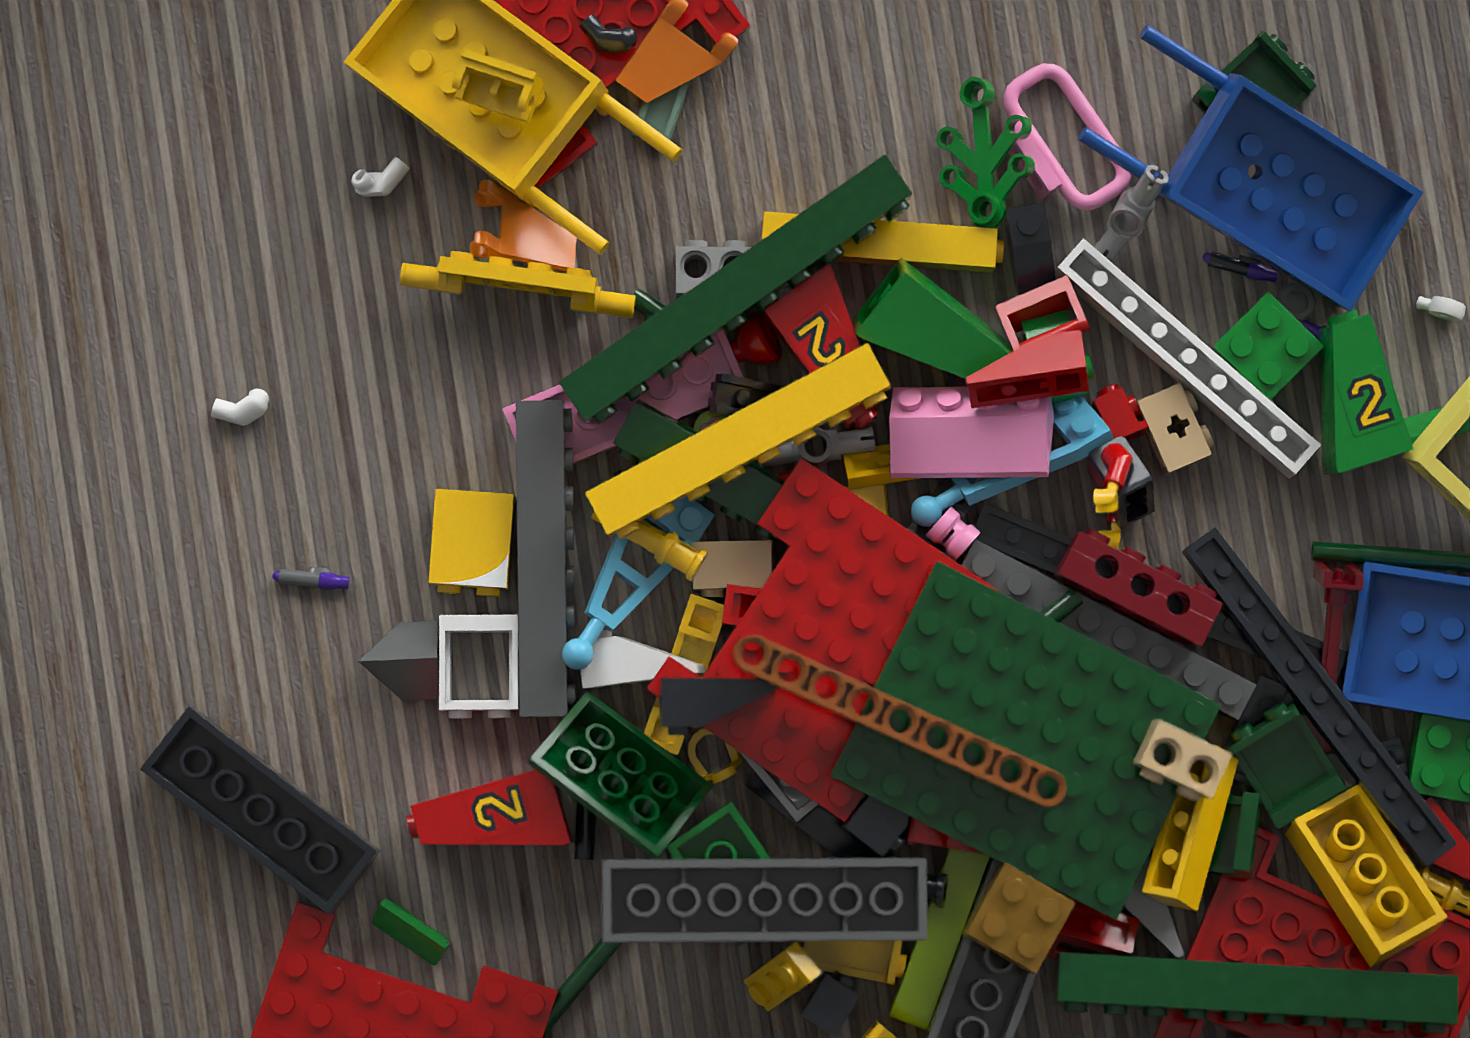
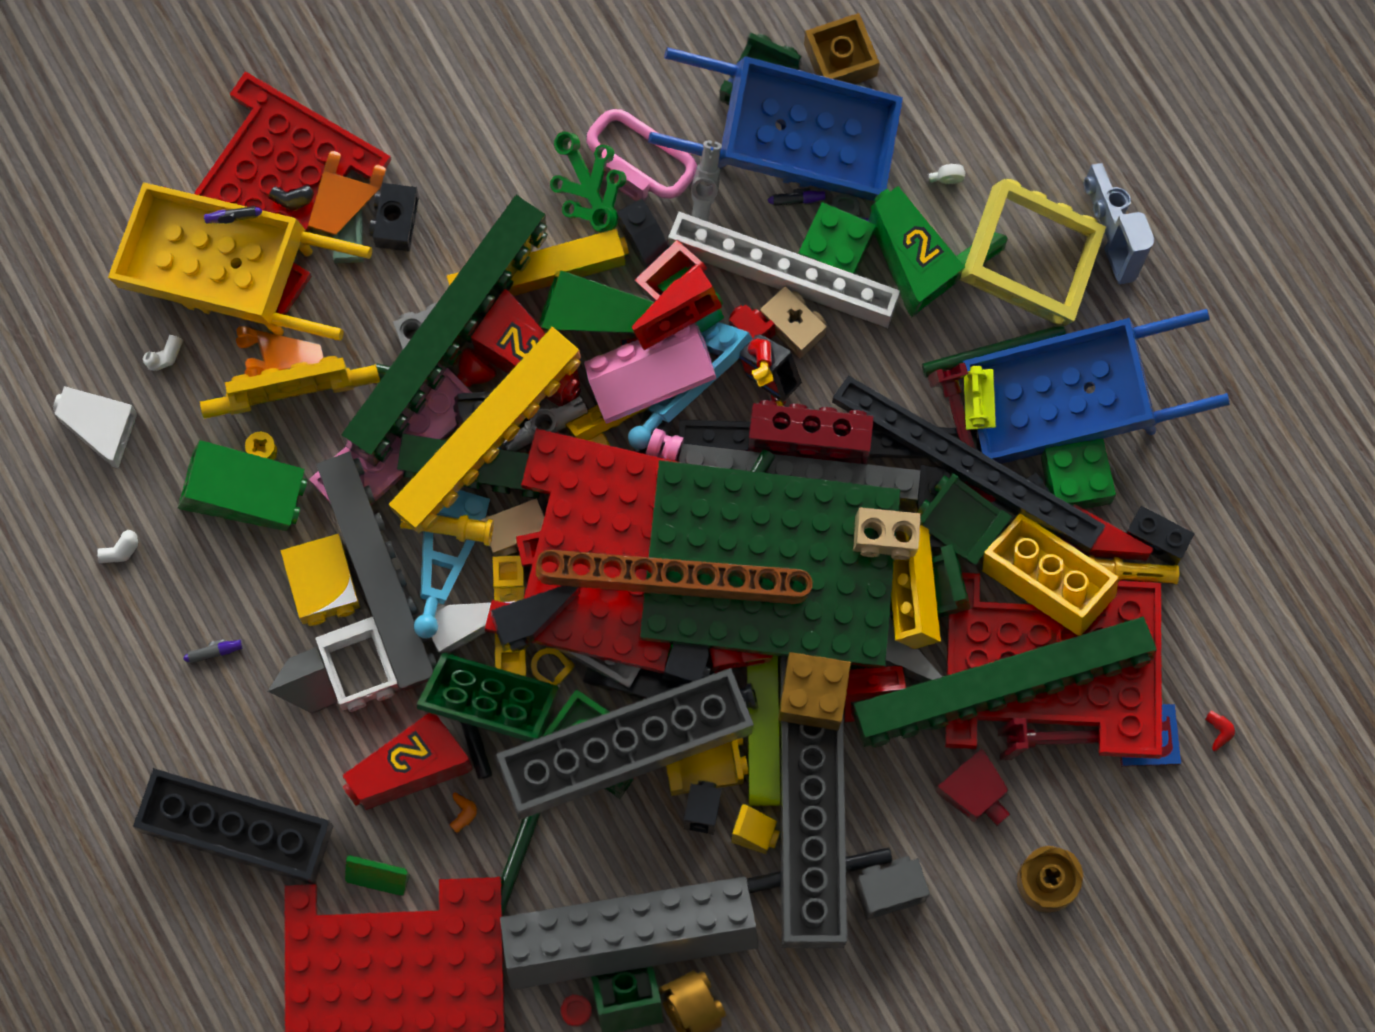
camera: 20 degrees left, 10 degrees down
yellow hinge [452,49,545,123] -> none
yellow plate [743,942,822,1011] -> none
none -> white slope [53,386,137,468]
none -> green slope [177,440,307,531]
none -> black piece [204,206,262,224]
none -> yellow wheel [245,431,278,460]
none -> black brick [369,183,419,252]
none -> orange animal [449,792,477,834]
none -> pearl gold brick [804,13,880,85]
none -> neon yellow hinge [964,366,996,430]

